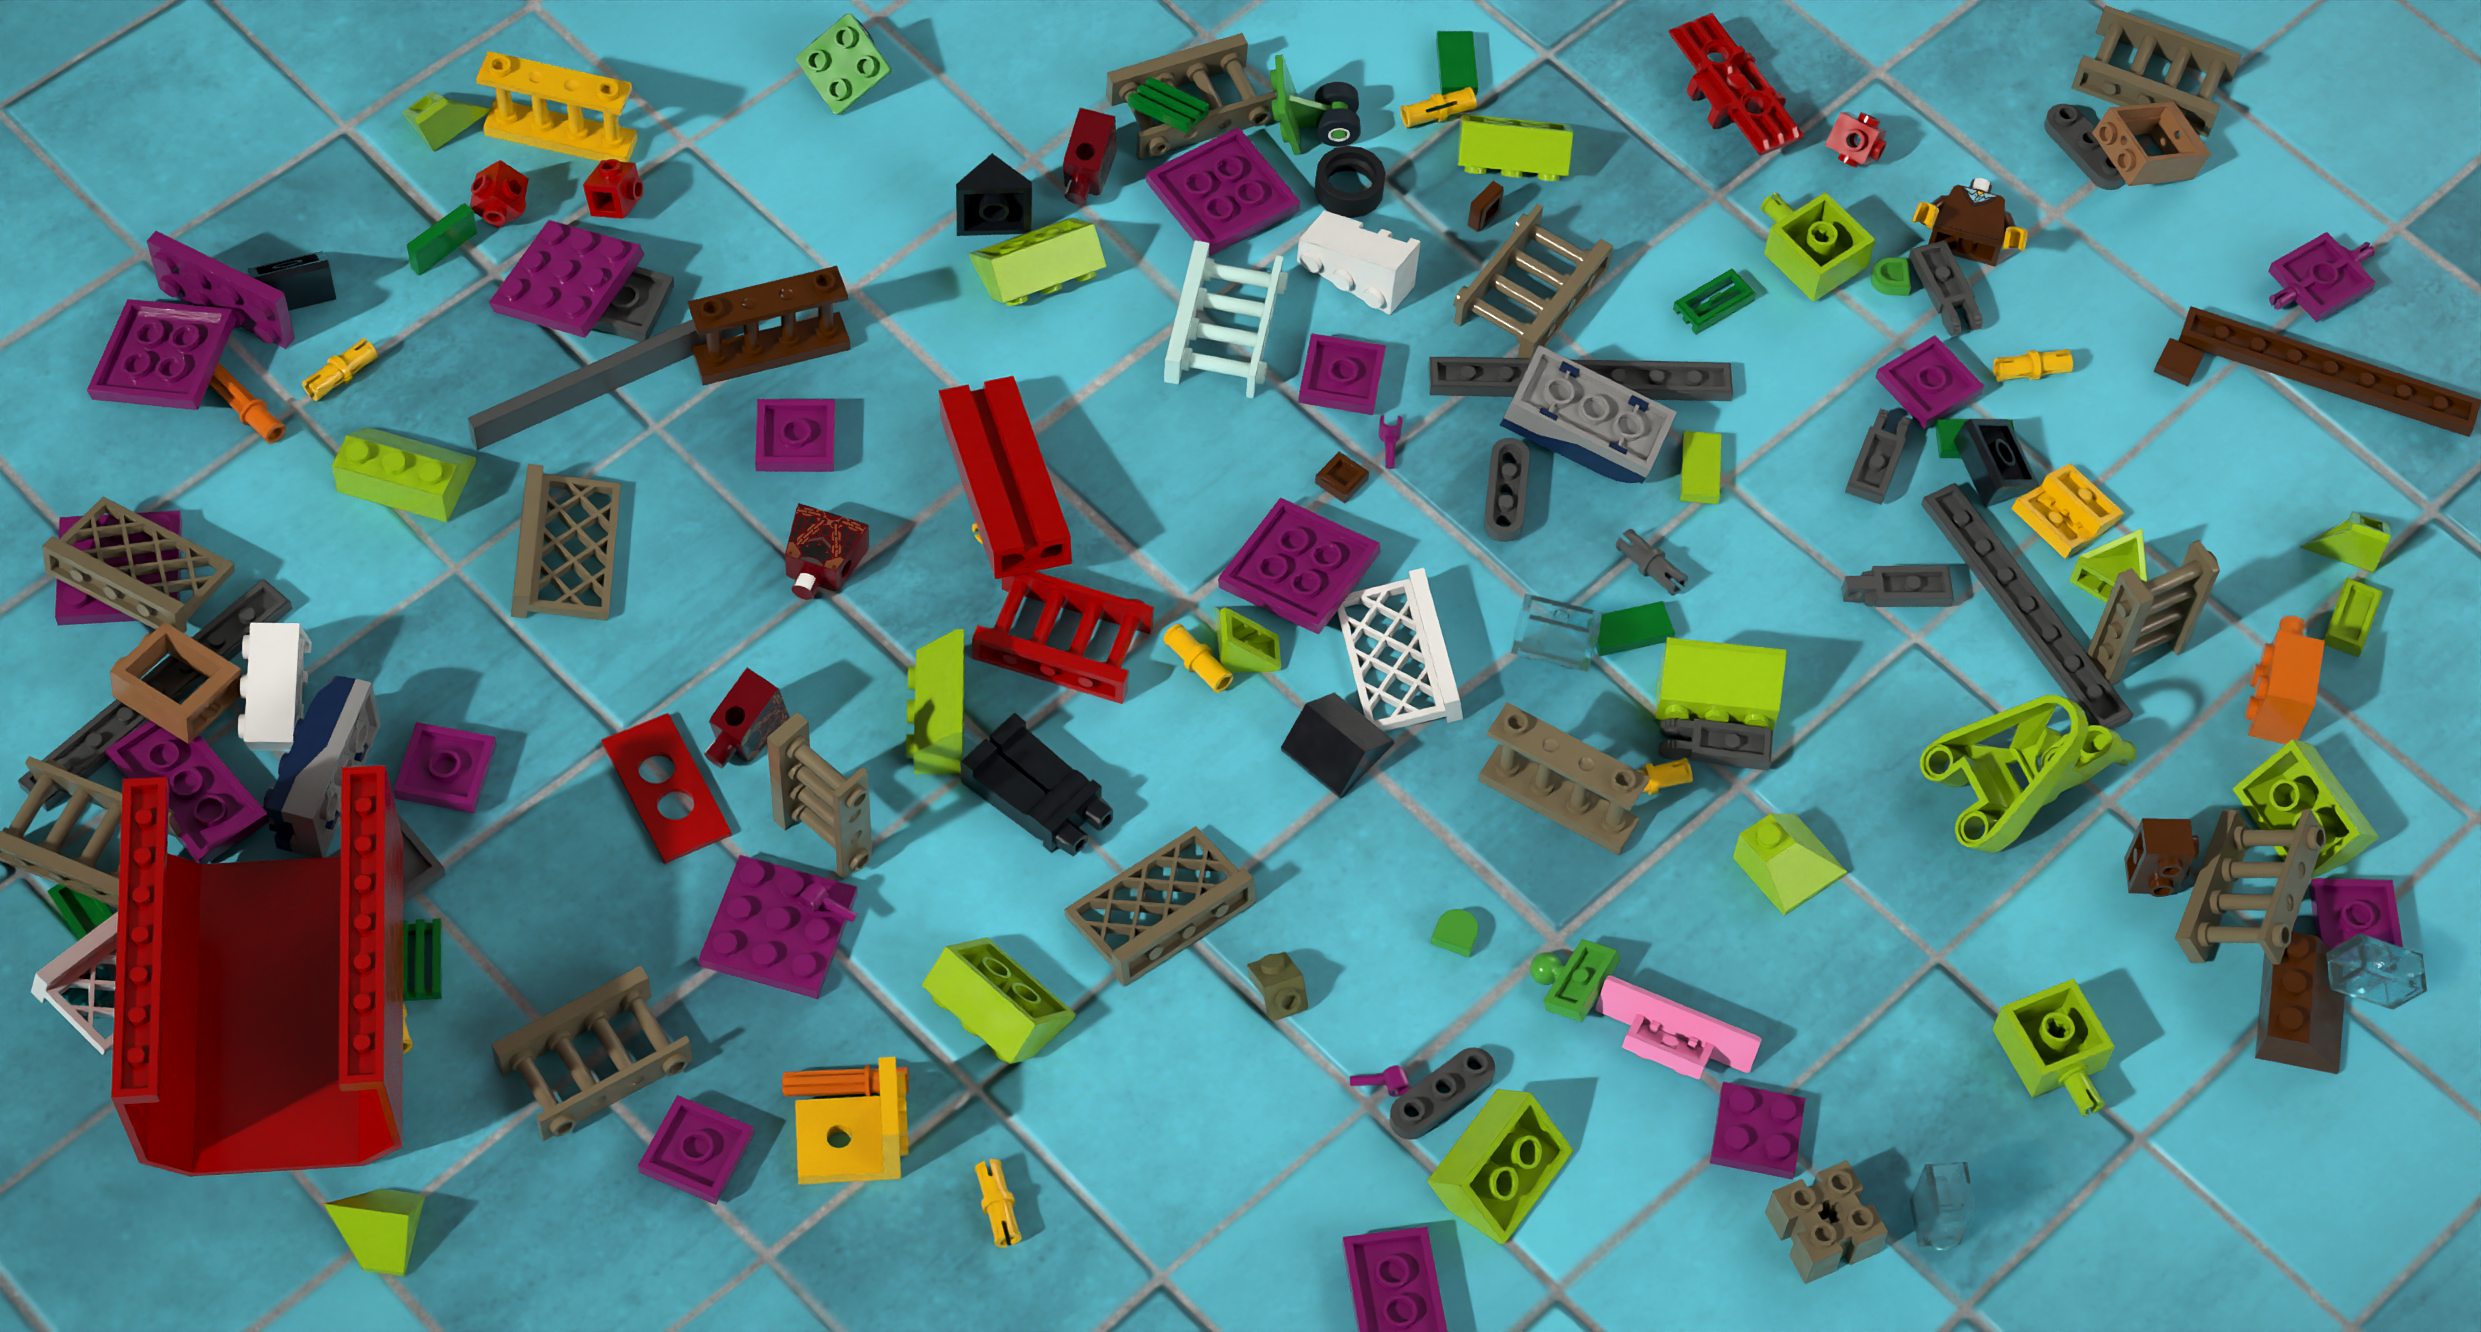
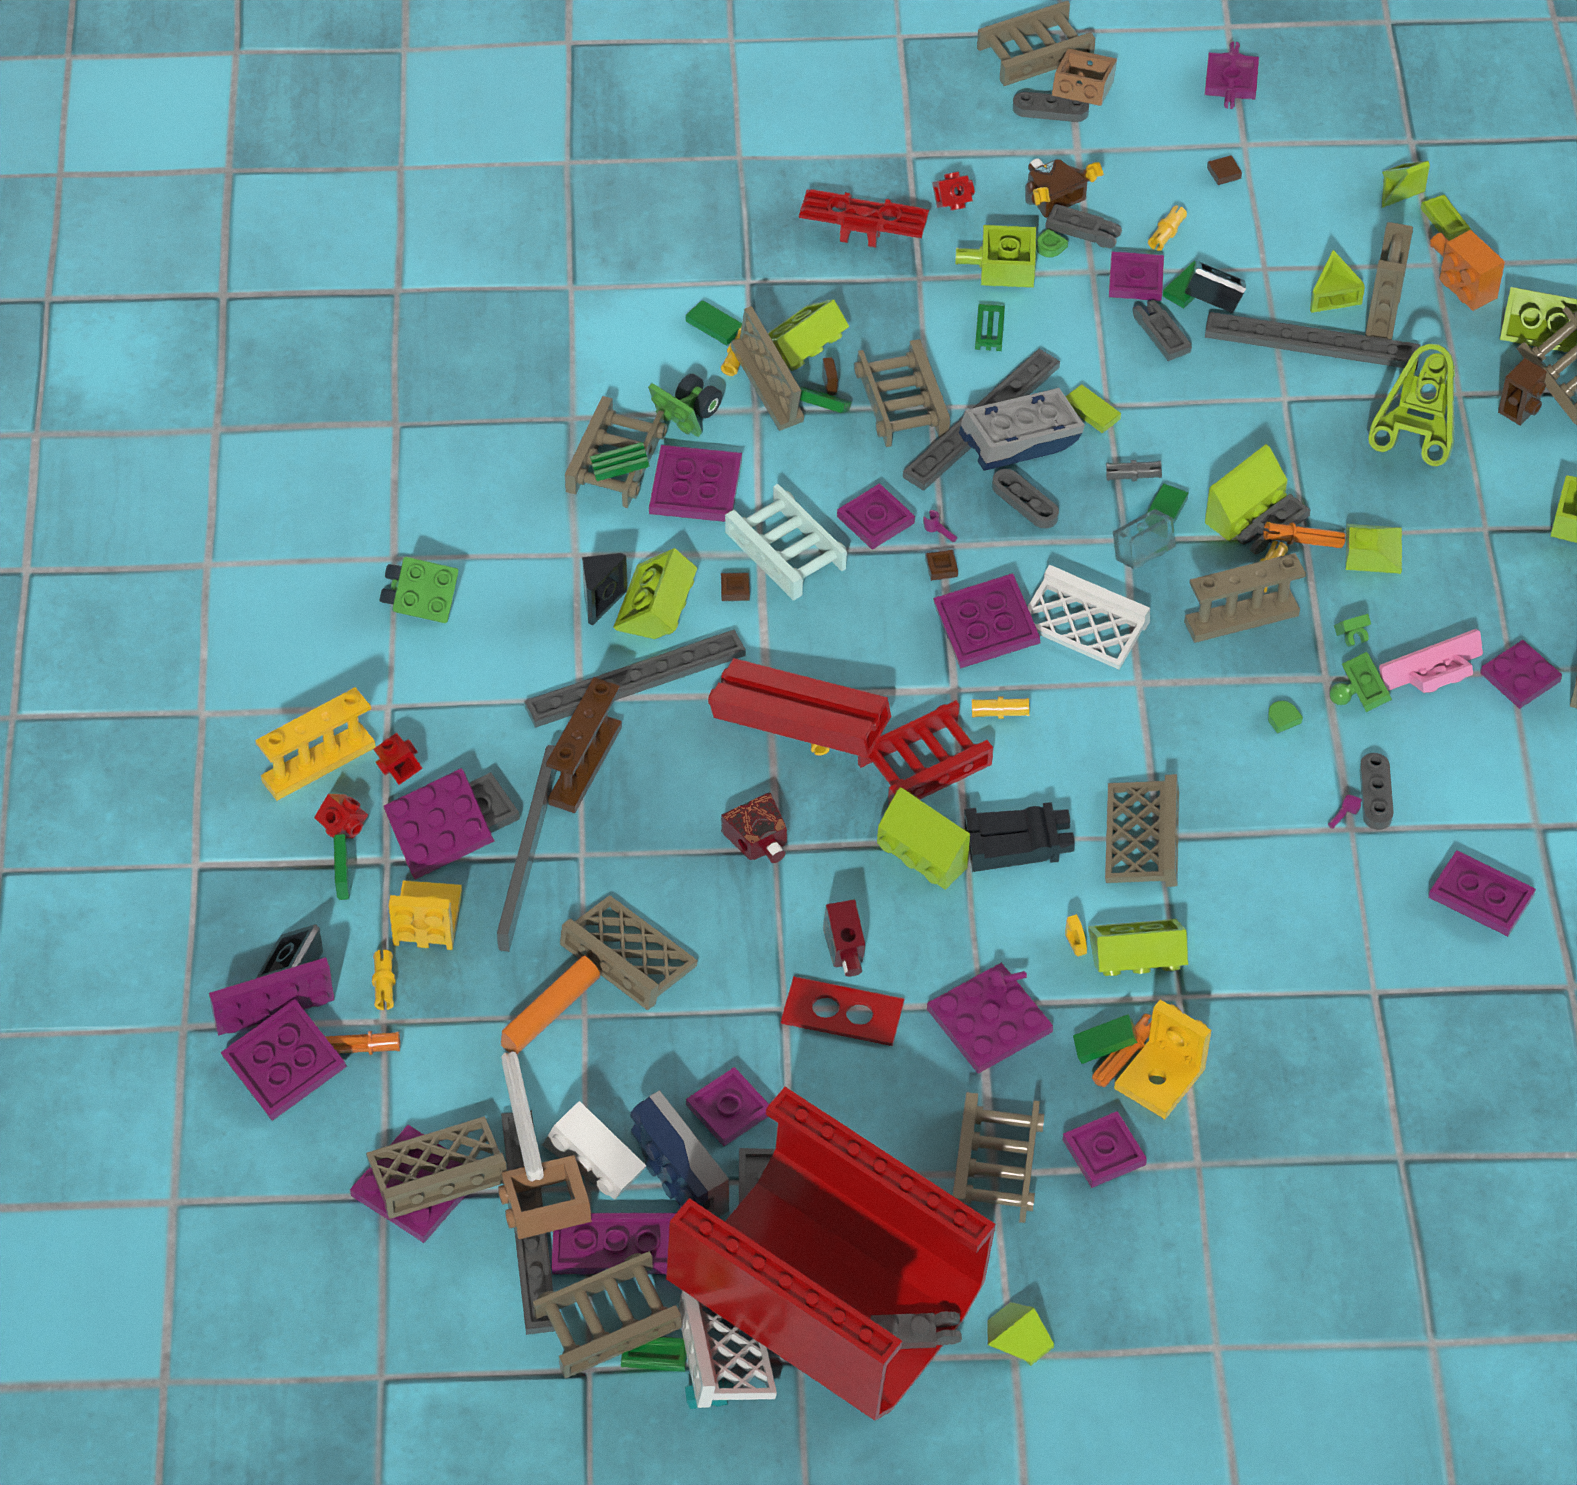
camera: 45 degrees left, 5 degrees down
lime slope [331,427,476,522] -> none
lime slope [401,91,494,152] -> none
magenta plate [755,399,835,472] -> none
dark tan fence [767,712,872,880] -> none
yellow pin [975,1159,1022,1248] -> none
dark red torso [1063,108,1117,205] -> none
lime slope [1215,607,1281,673] -> none
olive bracket [1247,952,1308,1021] -> none
black slope [1281,692,1394,799] -> none
white wedge [1297,211,1421,315] -> none
black tyre [1314,146,1386,218] -> none
lime slope [1427,1089,1574,1244] -> none
dark grey hinge [1841,566,1954,607] -> none
yellow slope [2011,463,2124,559] -> none
reddish brown plate [2179,306,2481,437] -> none
none -> yellow bracket [389,880,462,950]
none -> orange brick [501,955,600,1054]
none -> white axle [501,1051,544,1182]
none -> dark grey tile [524,630,746,728]
none -> reddish brown tile [721,573,750,601]
none -> dark tan fence [731,306,804,431]
none -> green tile [800,386,852,413]
none -> dark grey hinge [870,1312,962,1349]
none -> yellow tile [1065,914,1087,957]
none -> green tile [1073,1014,1138,1064]
none -> orange axle [1263,522,1346,548]
none -> bright green tile [1334,614,1371,647]

